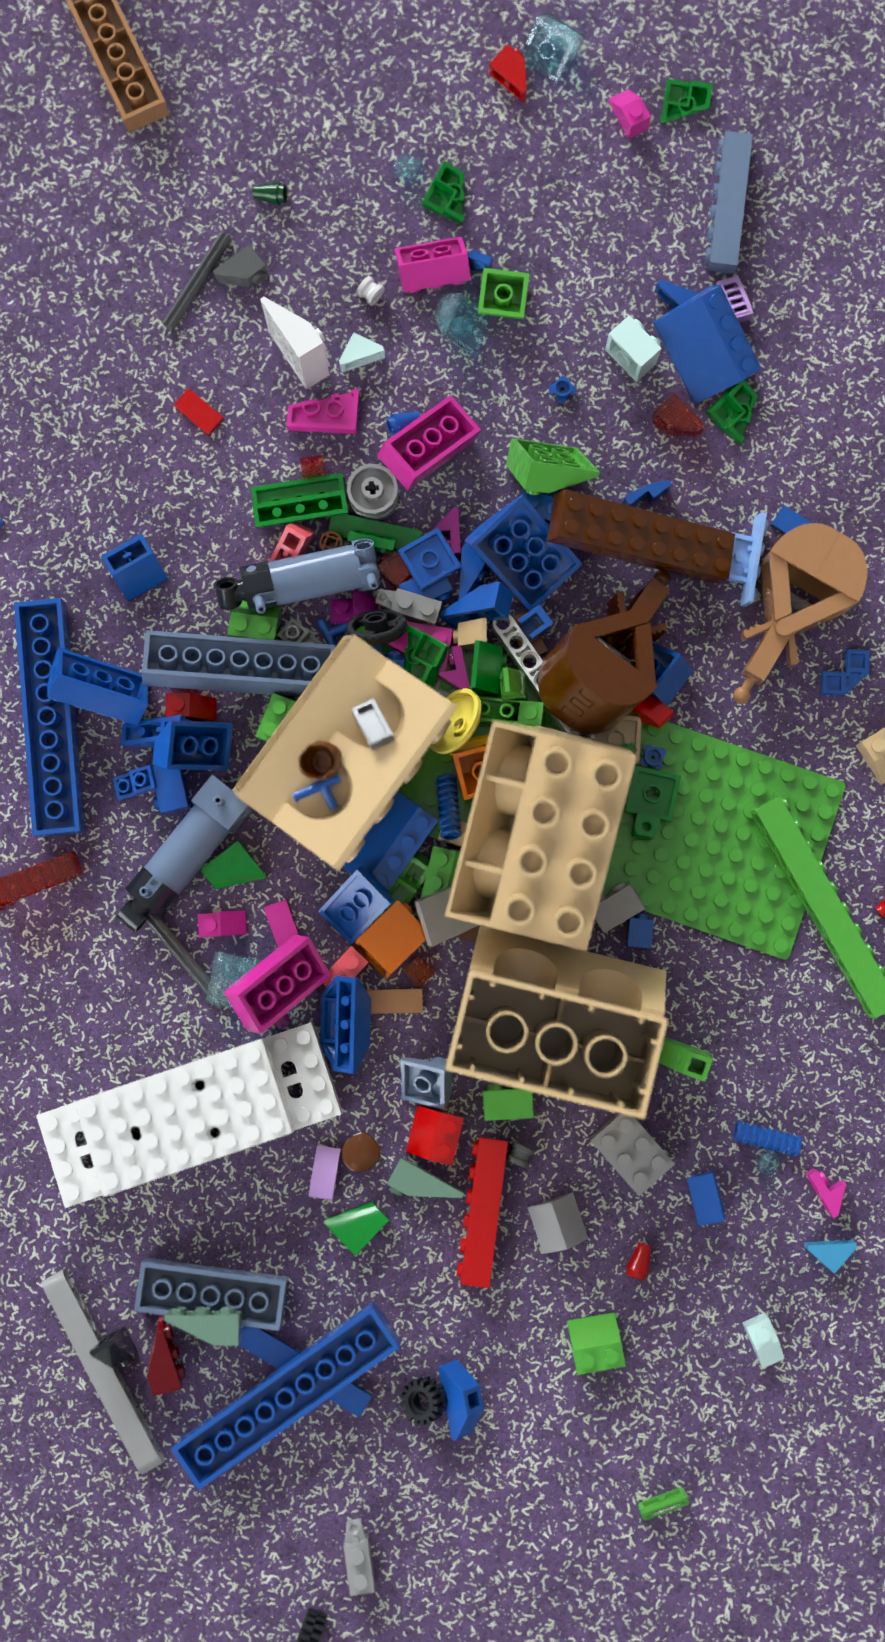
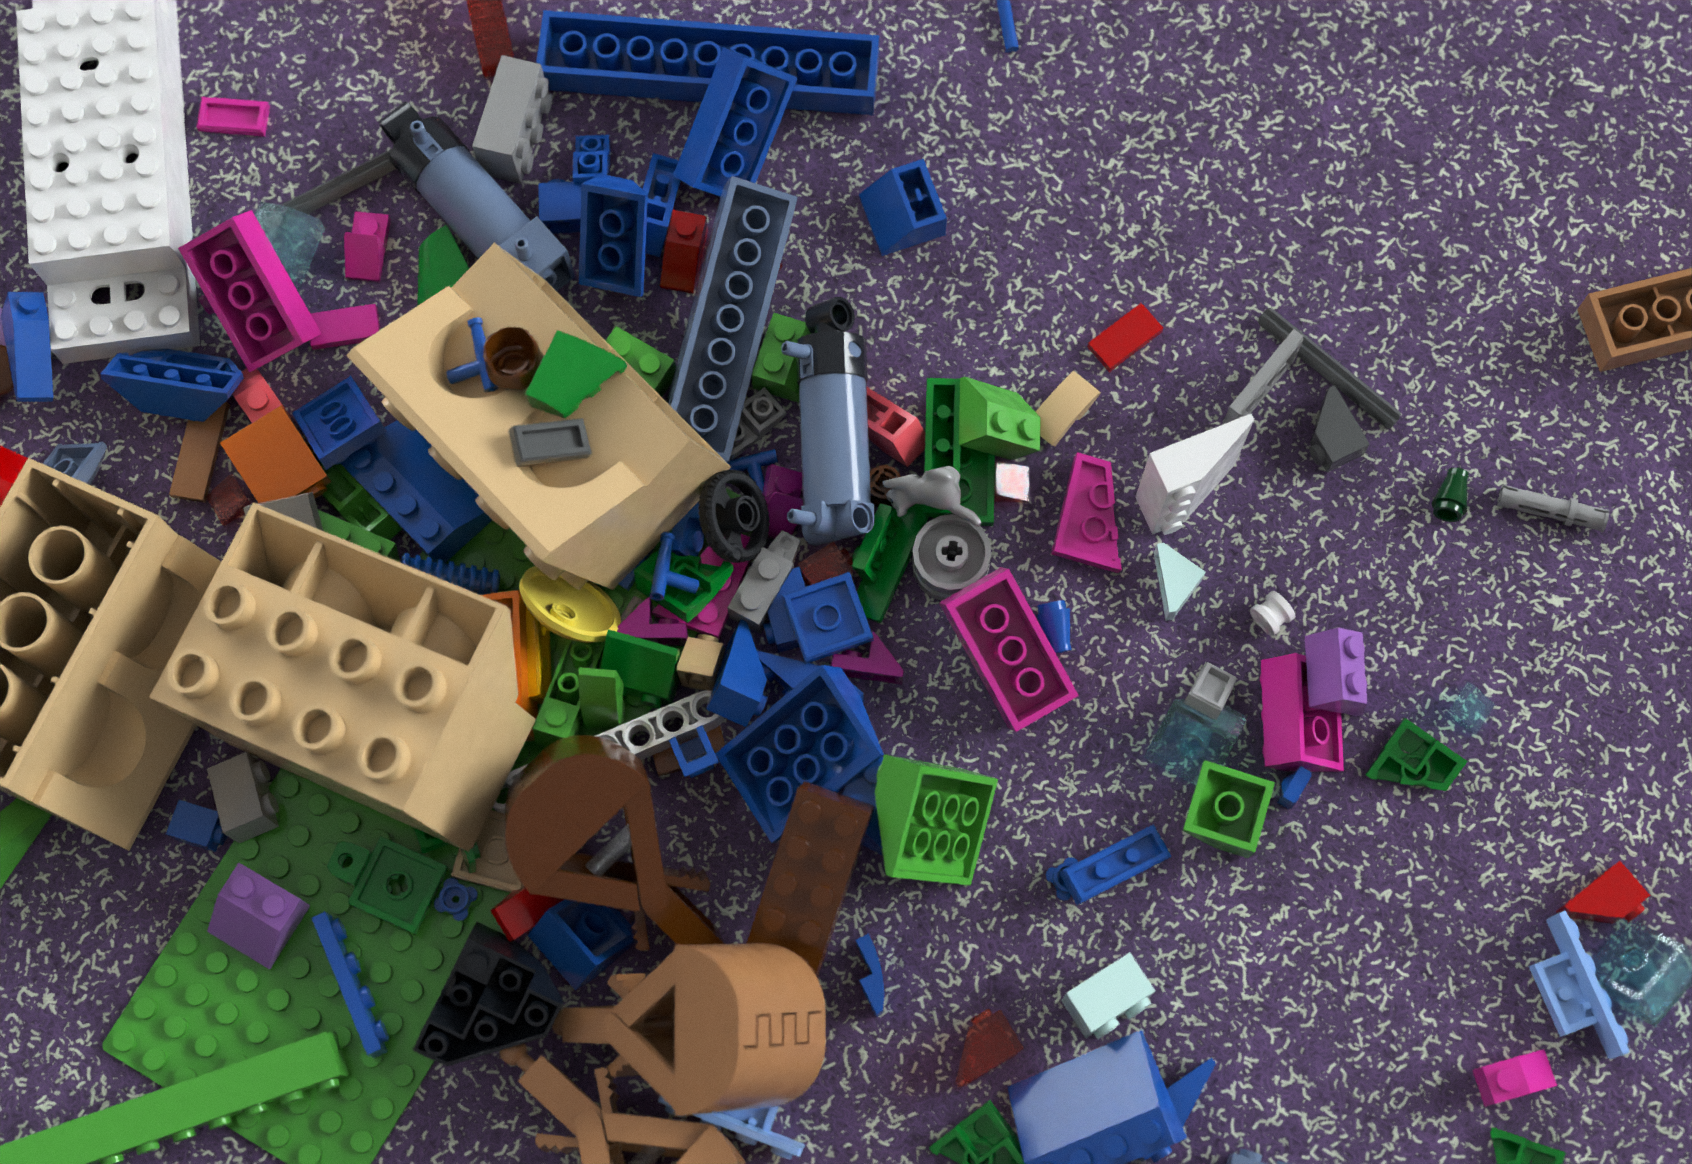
camera: 100 degrees right, 10 degrees down
none -> blue slope [1,292,53,402]
none -> dark pink tile [196,97,270,137]
none -> medium lavender slope [207,863,311,969]
none -> blue plate [312,912,389,1058]
none -> black brick [413,922,564,1066]
none -> light grey brick [472,55,552,184]
none -> green slope [525,330,627,419]
none -> medium nougat piece [552,943,826,1116]
none -> blue piece [650,532,699,601]
none -> light grey animal [883,466,981,527]
none -> bright green slope [959,376,1040,460]
none -> tan slope [1036,371,1101,446]
none -> blue tile [1059,824,1171,905]
none -> light grey tile [1184,662,1238,720]
none -> light grey tile [1222,329,1304,425]
none -> medium lavender slope [1305,627,1367,716]
none -> light grey pin [1497,484,1609,532]
none -> light blue bracket [1529,911,1629,1059]

